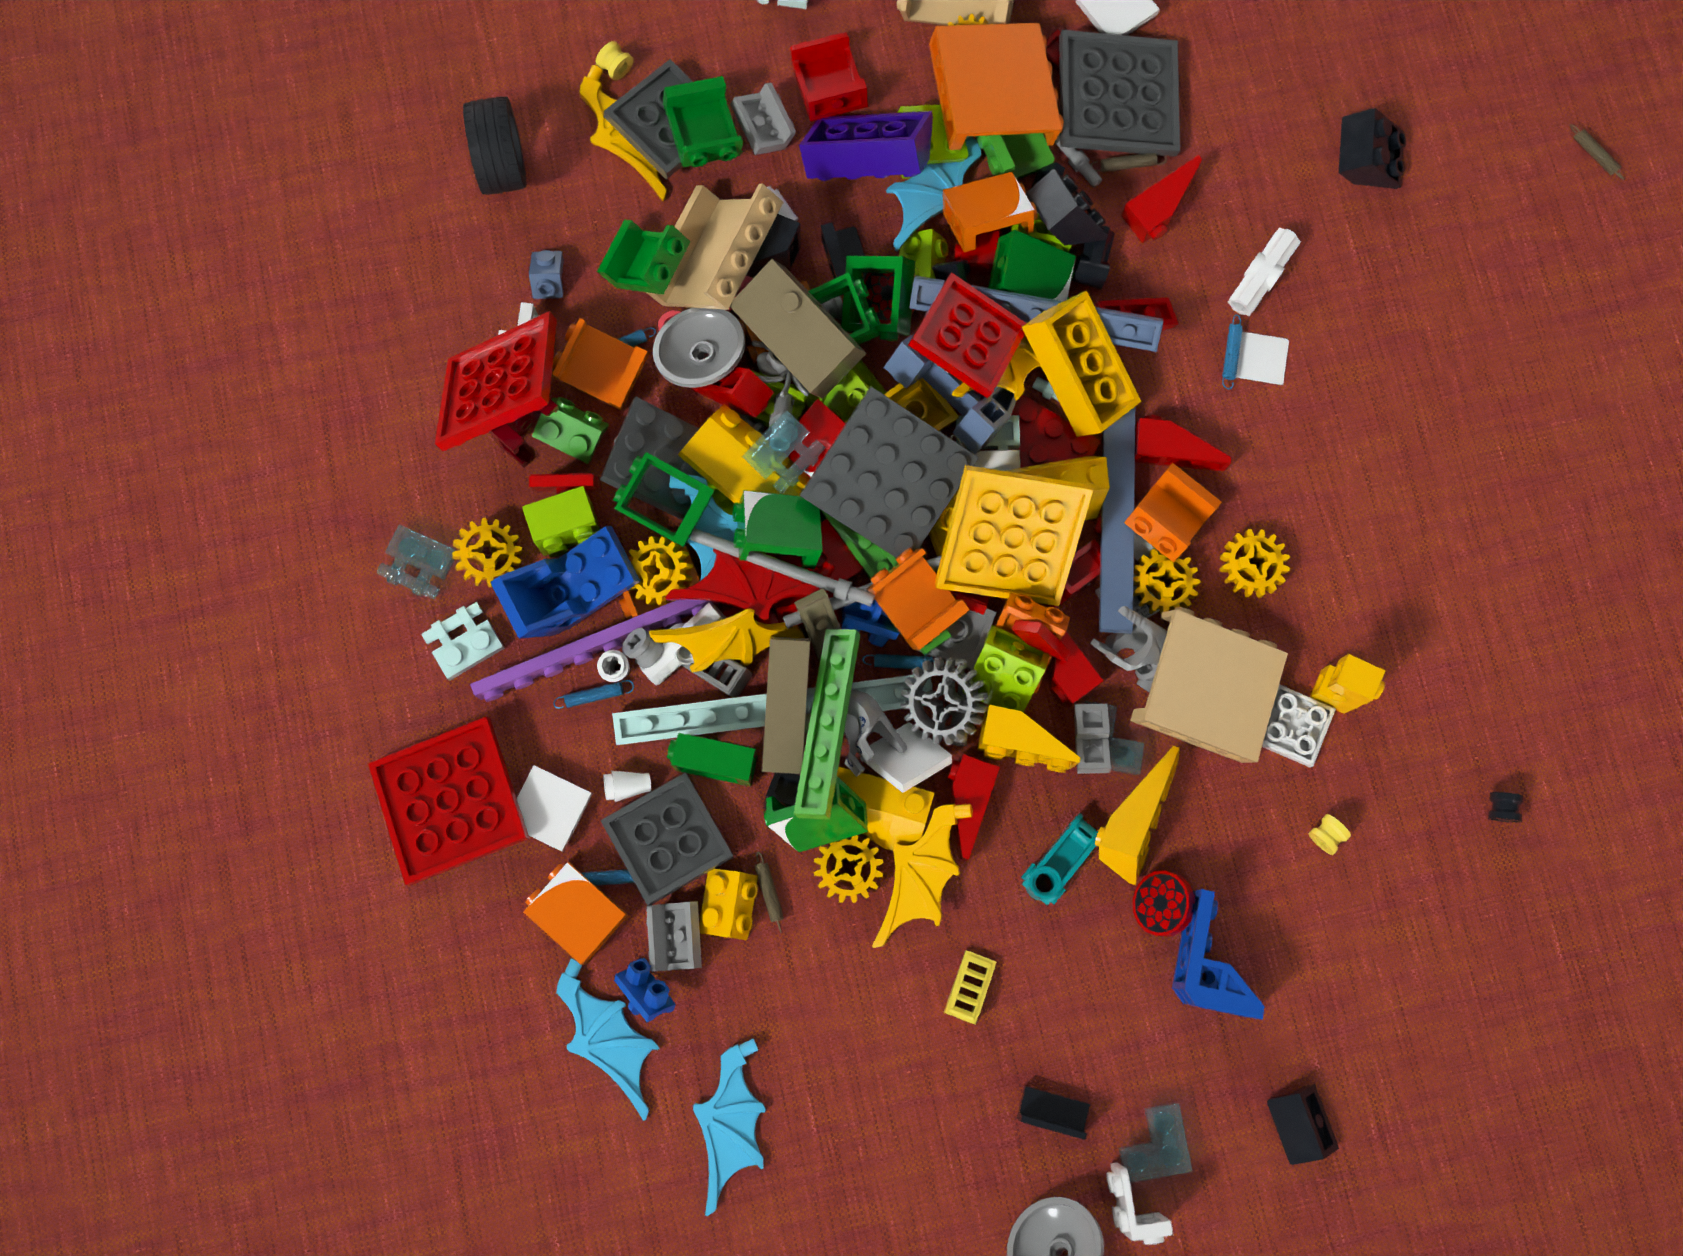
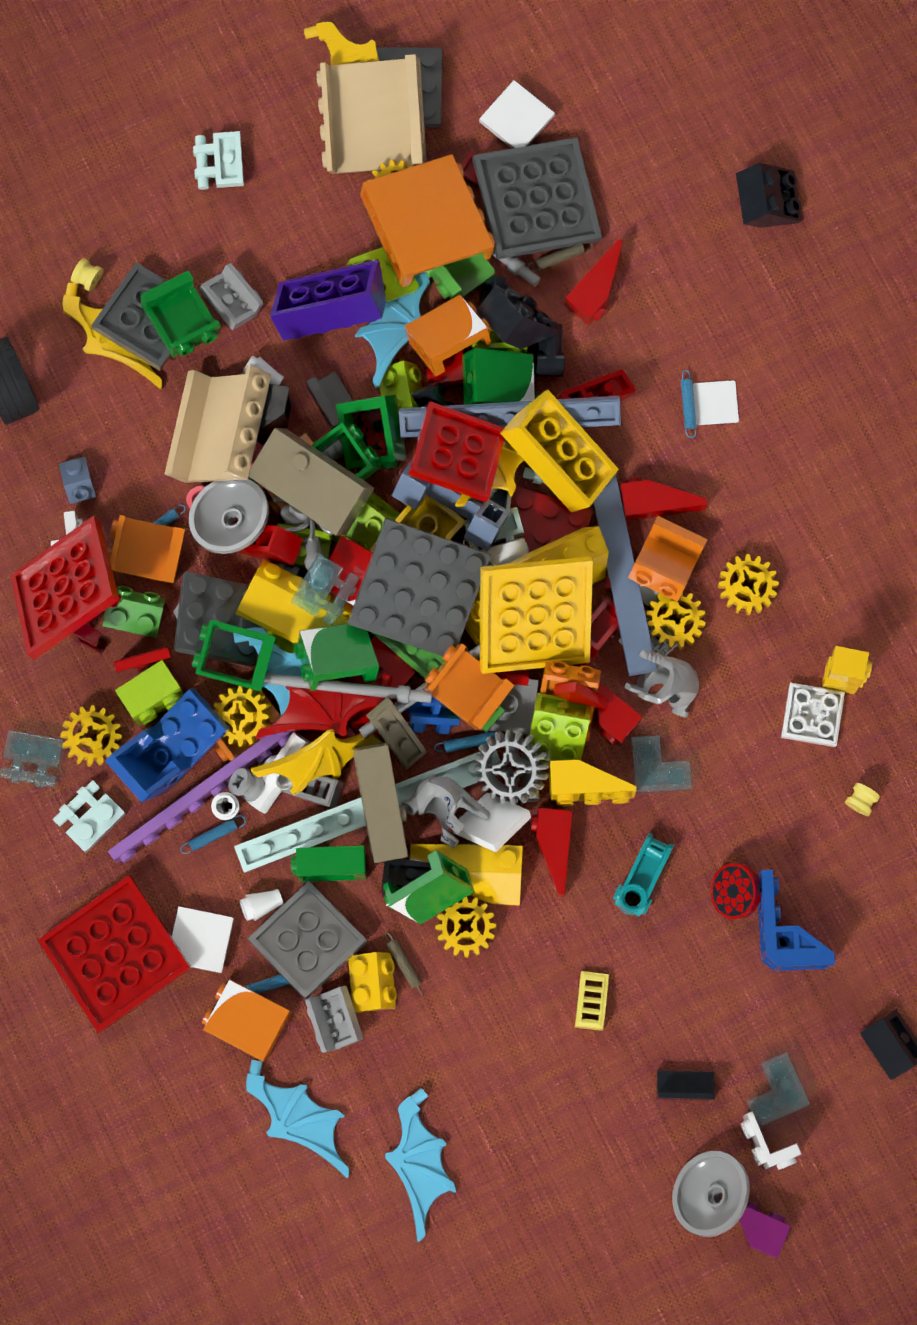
camera: 10 degrees left, 0 degrees up
green panel [597,219,691,295] -> none
blue hips [614,958,676,1022] -> none
red panel [790,32,868,122] -> none
bright green plate [794,629,860,820] -> none
yellow animal [872,804,973,948] -> none
light grey slope [1074,704,1111,774] -> none
yellow wedge [1095,746,1180,886] -> none
tan panel [1131,607,1288,763] -> none
white piece [1228,228,1301,316] -> none

